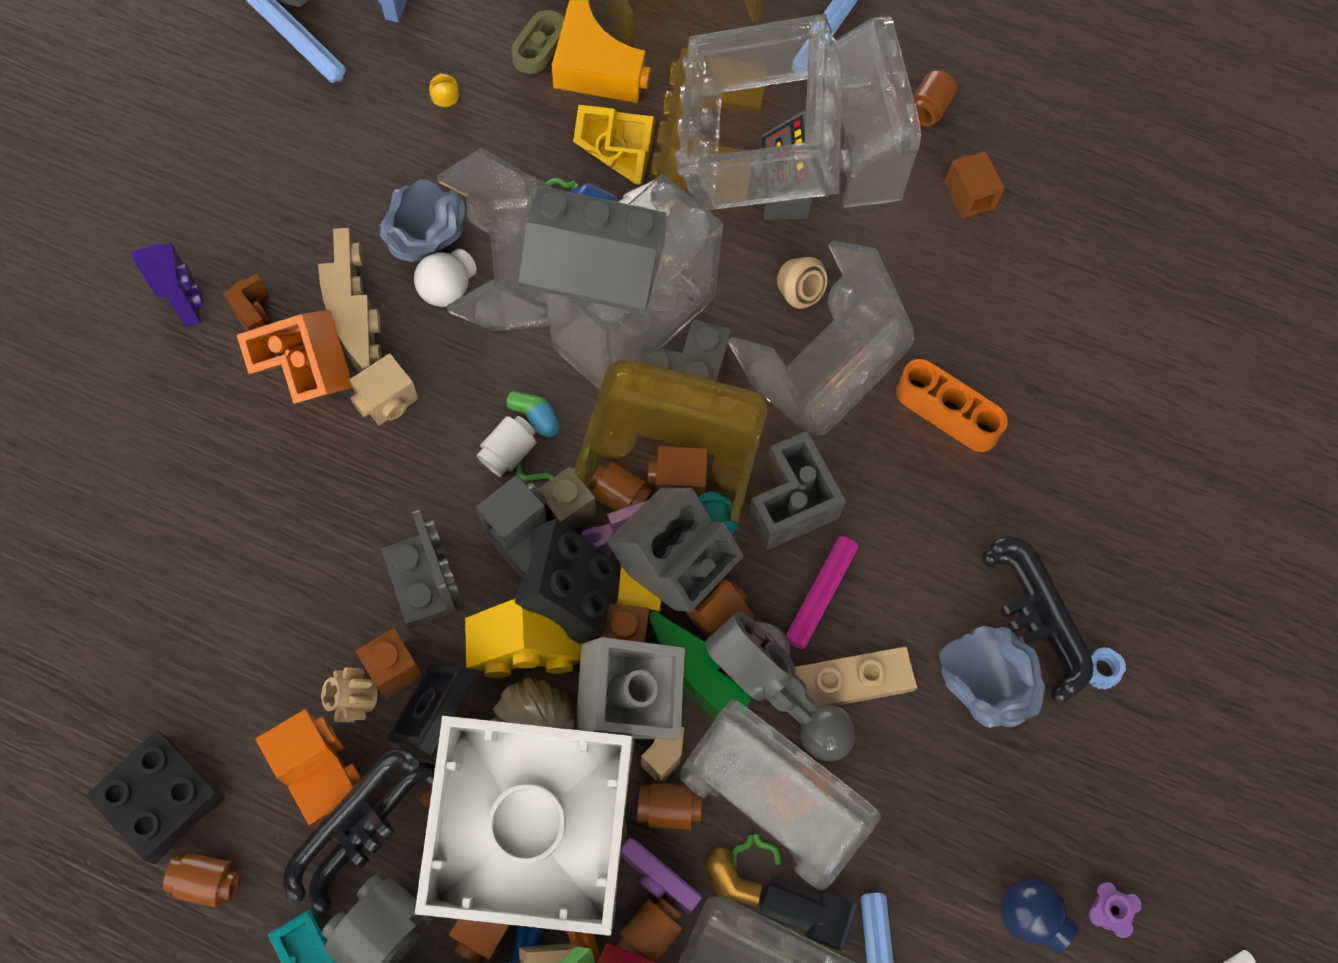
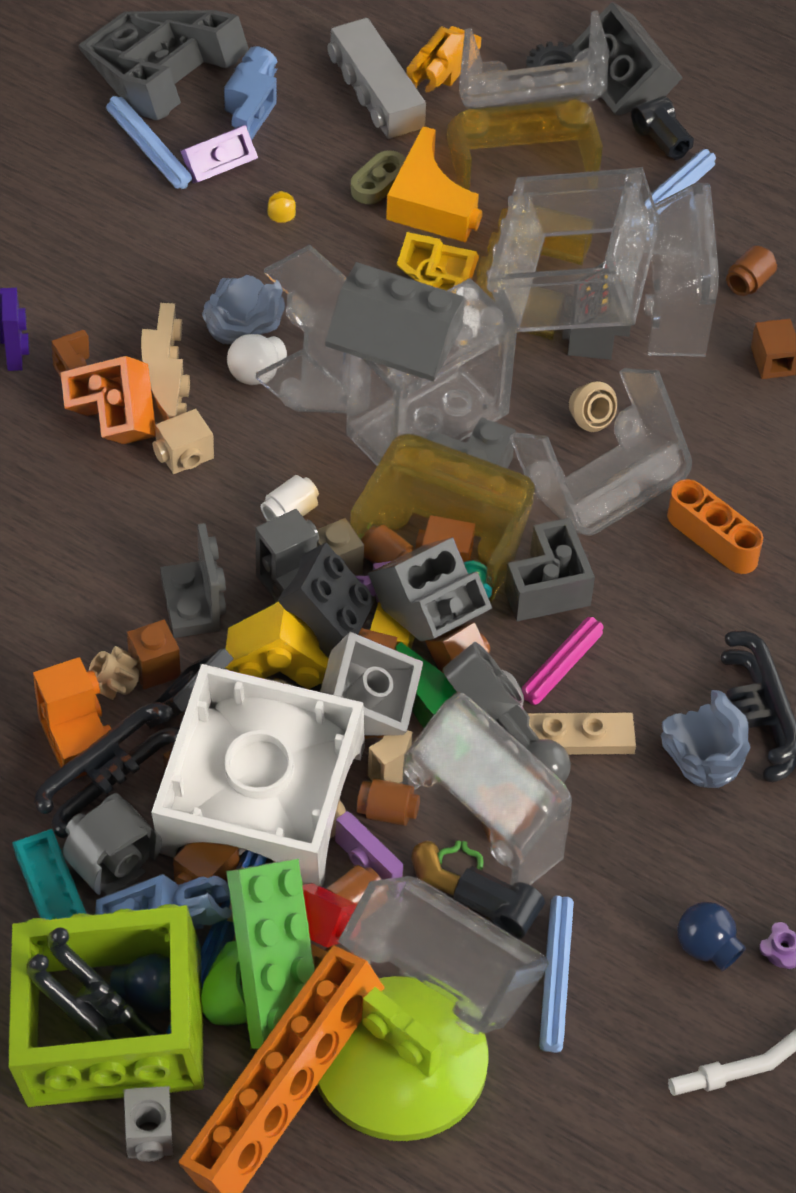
camera: 10 degrees right, 15 degrees down
arm [507,391,560,437] -> none
none -> plate [181,125,258,183]

